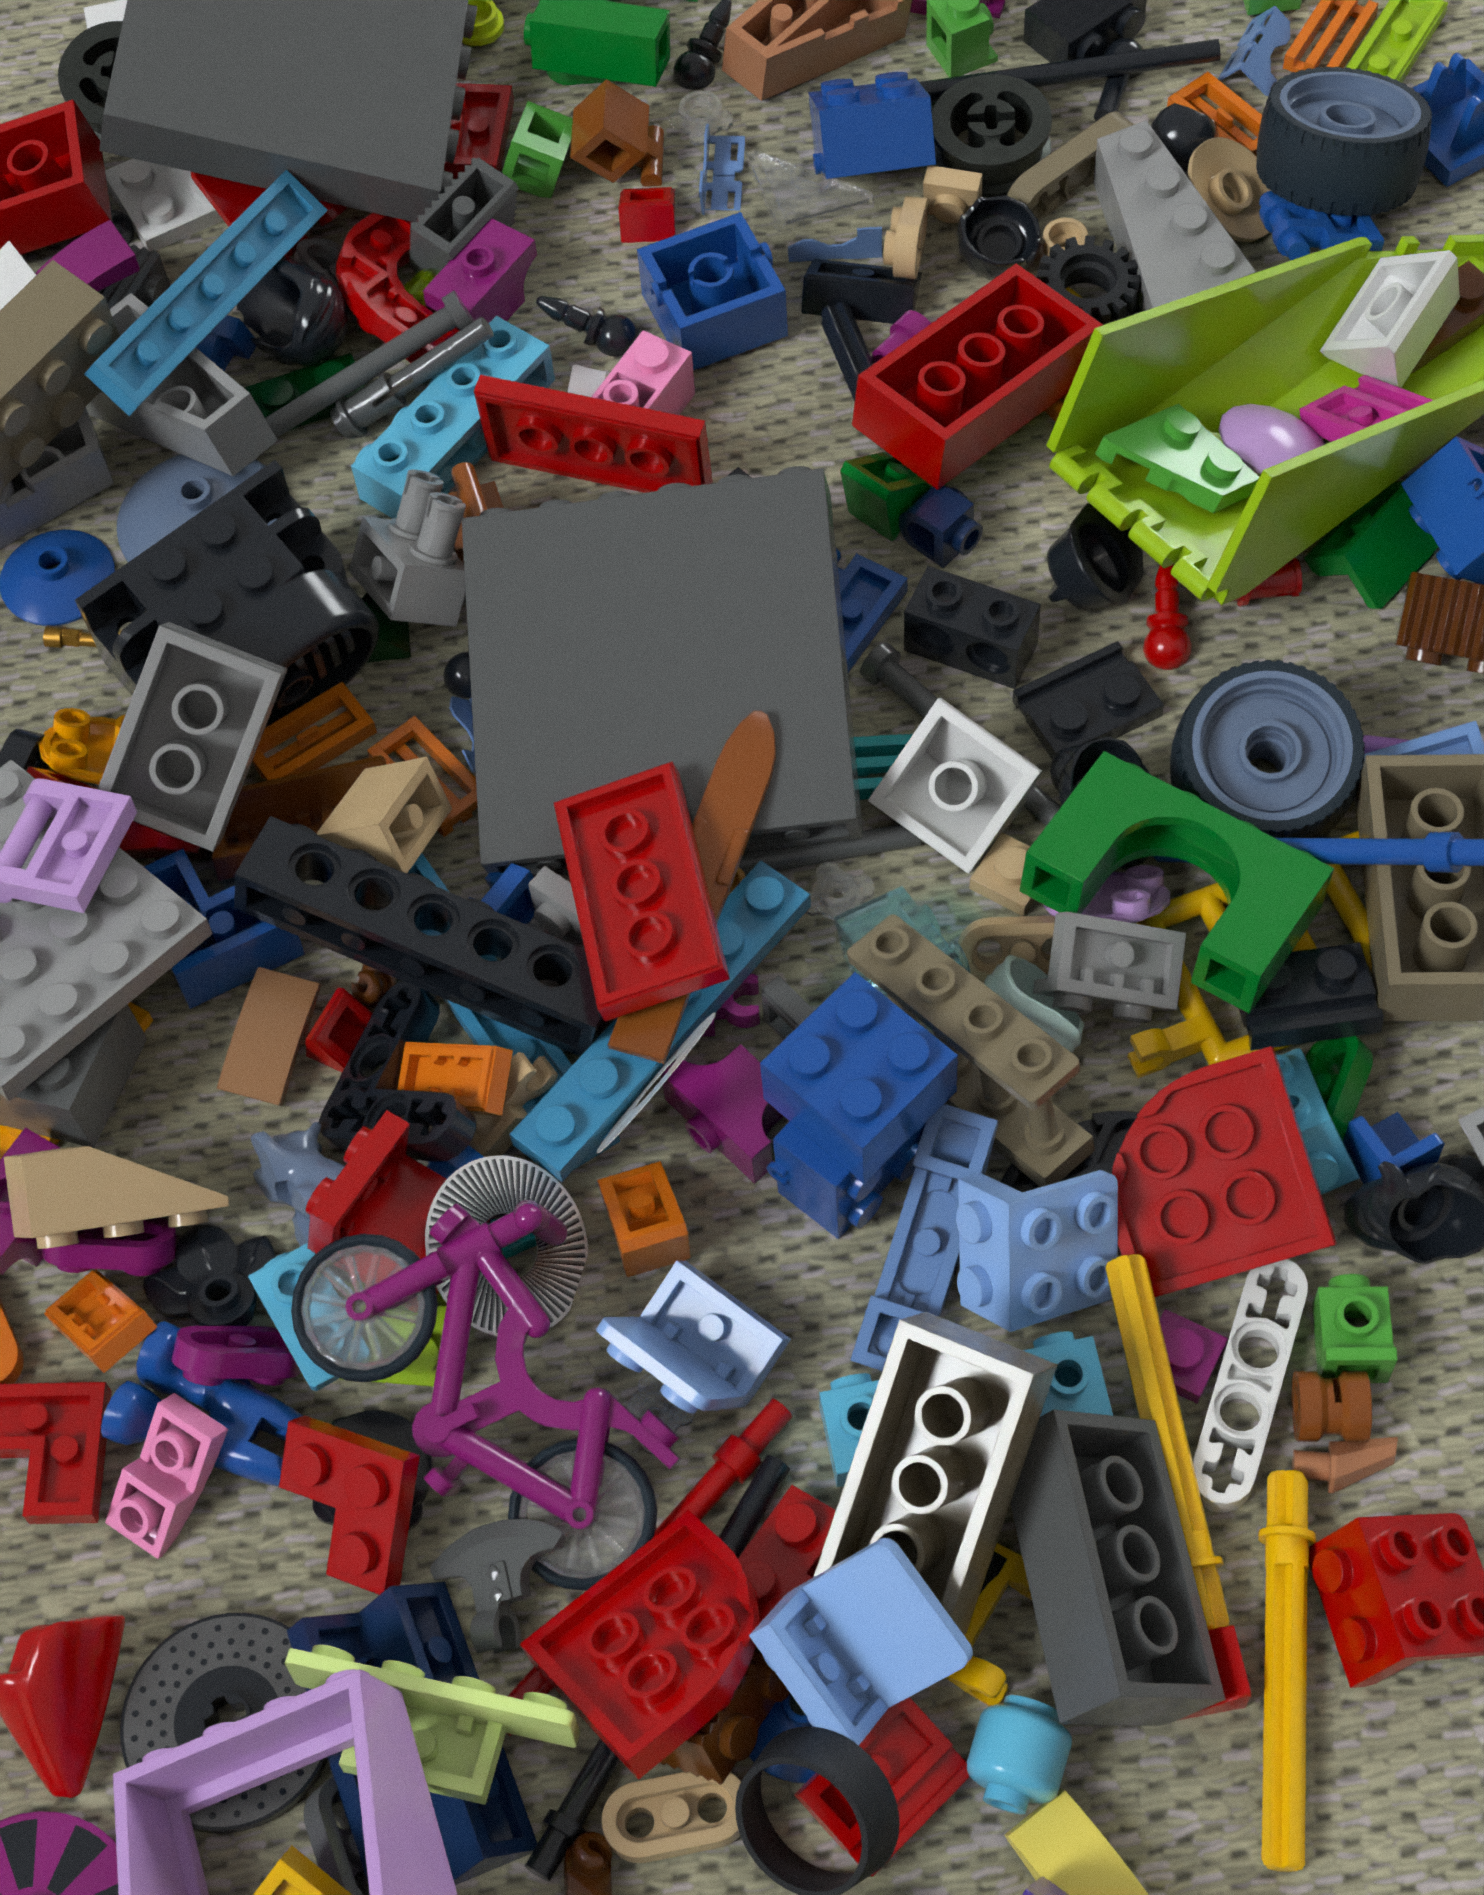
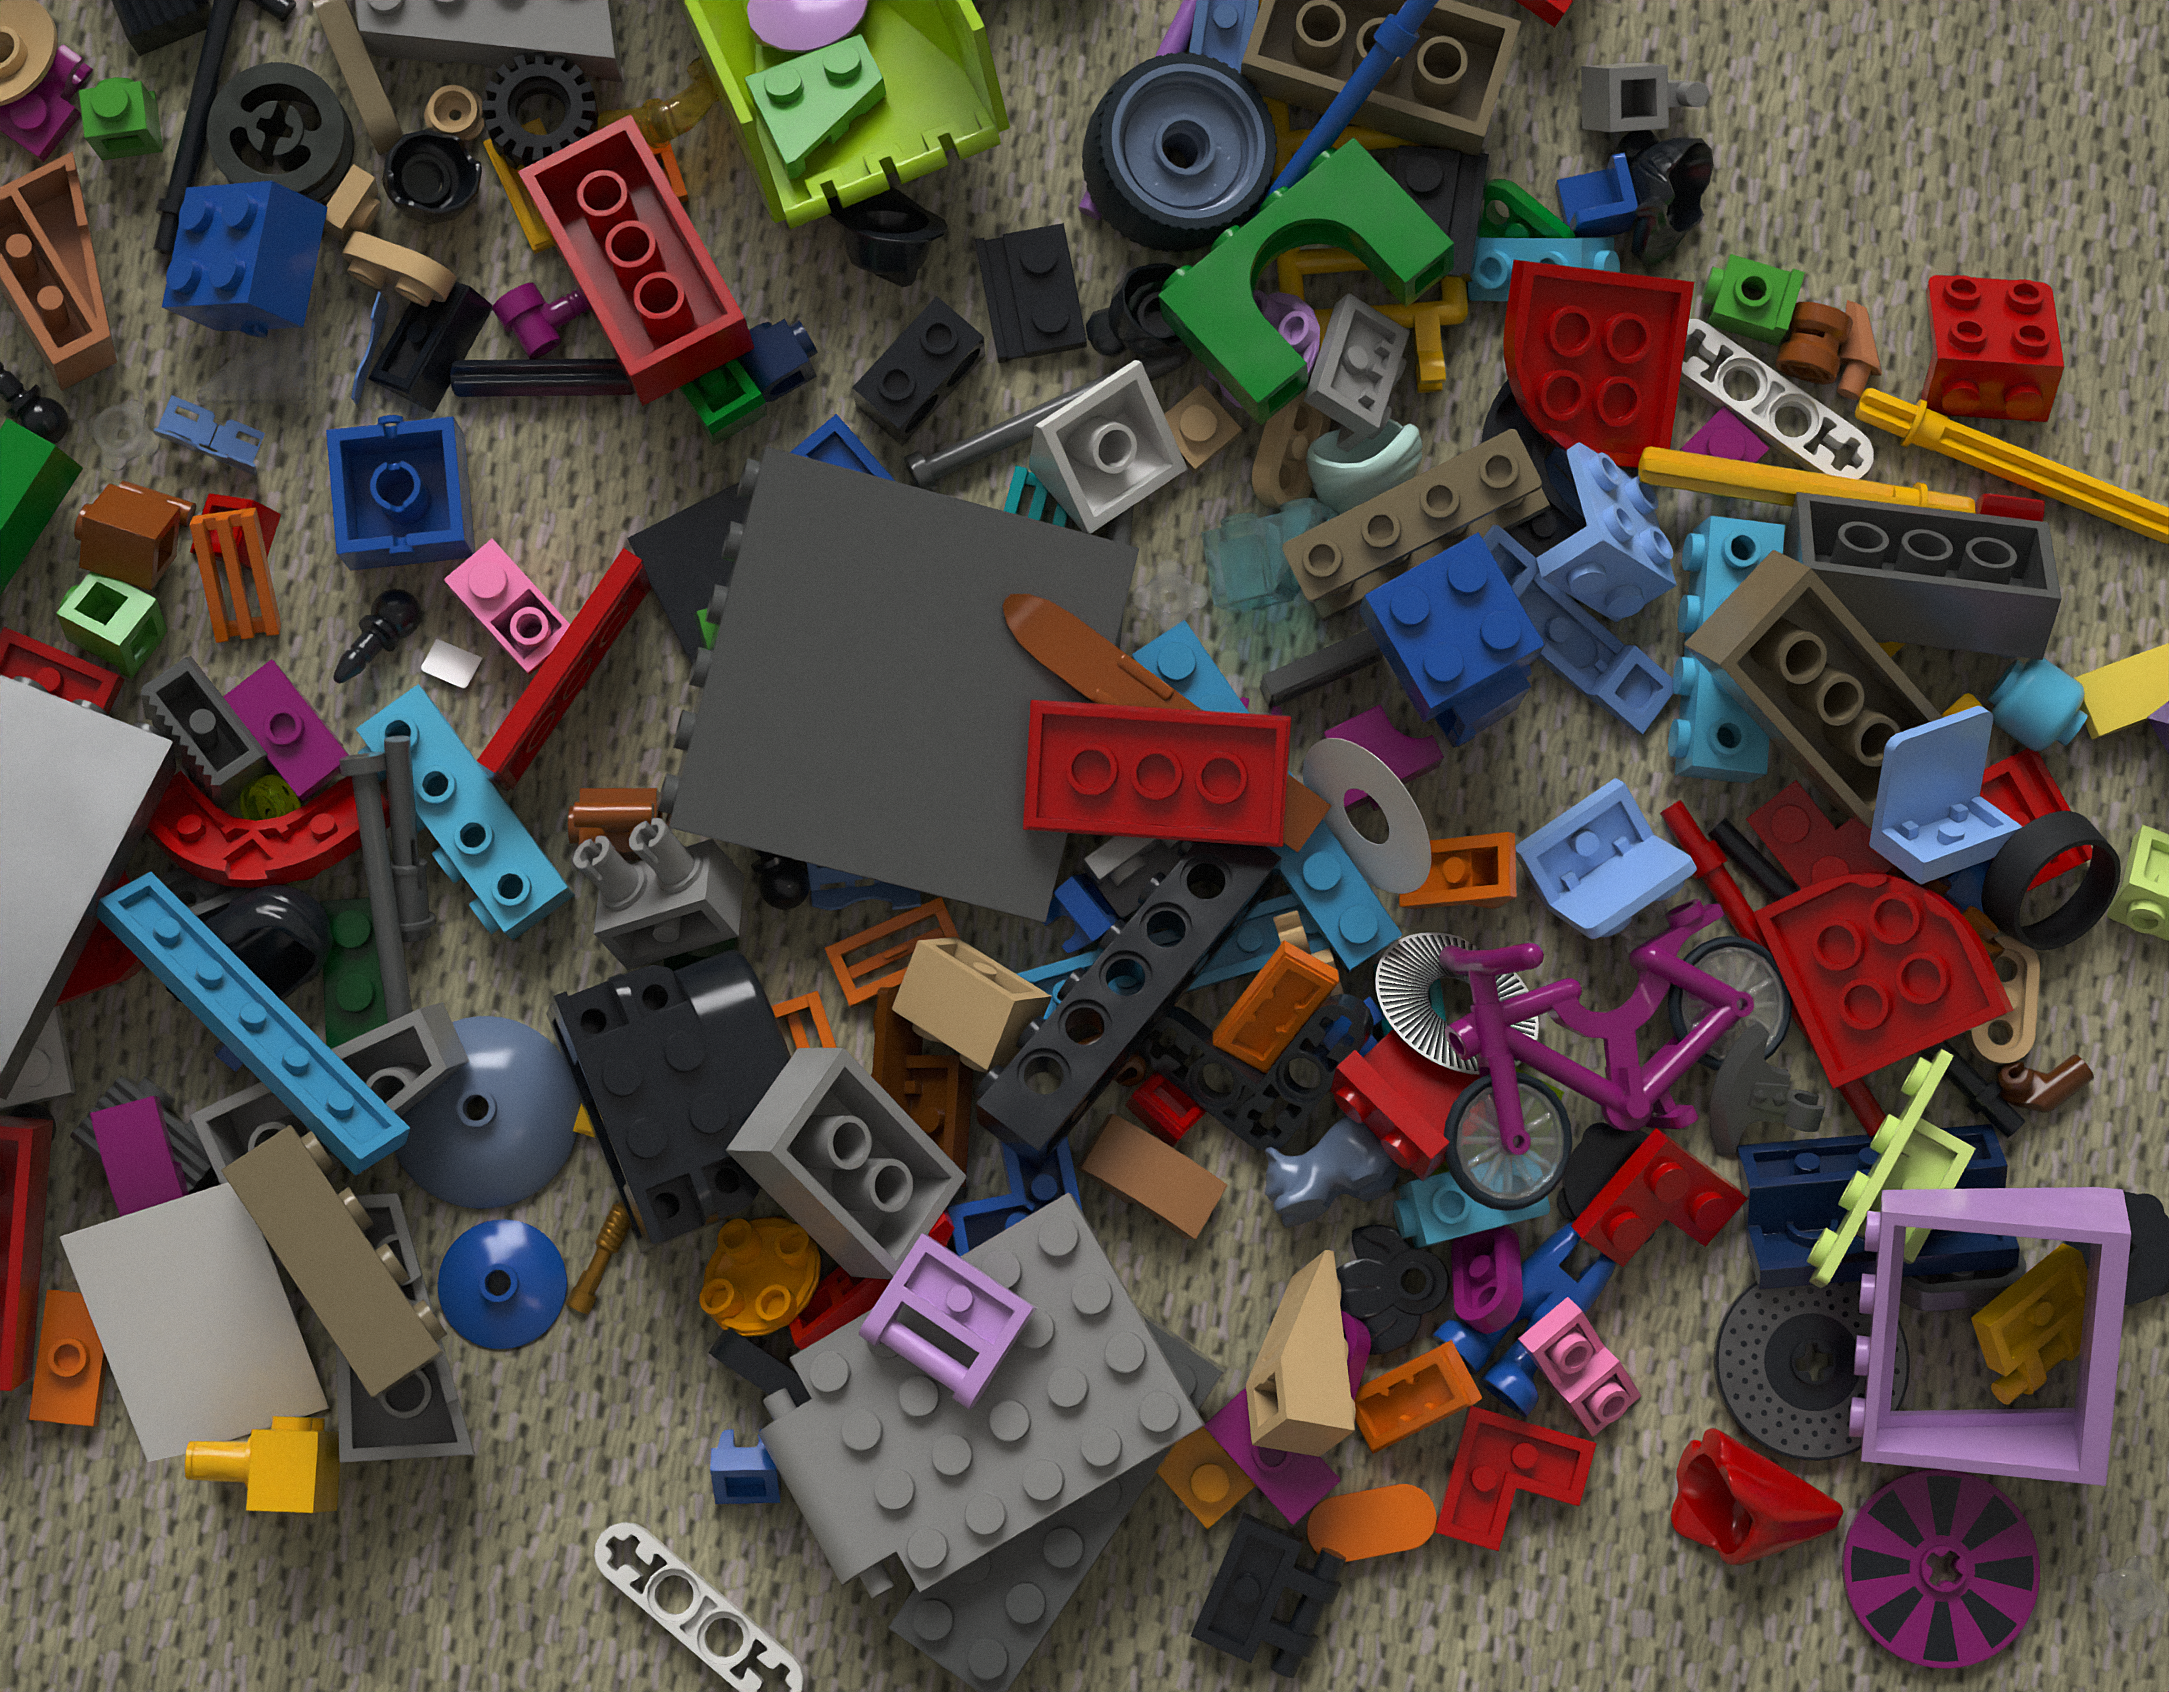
camera: 80 degrees left, 20 degrees up
red bar [1143,565,1192,670] -> none
none -> orange tile [189,508,281,643]

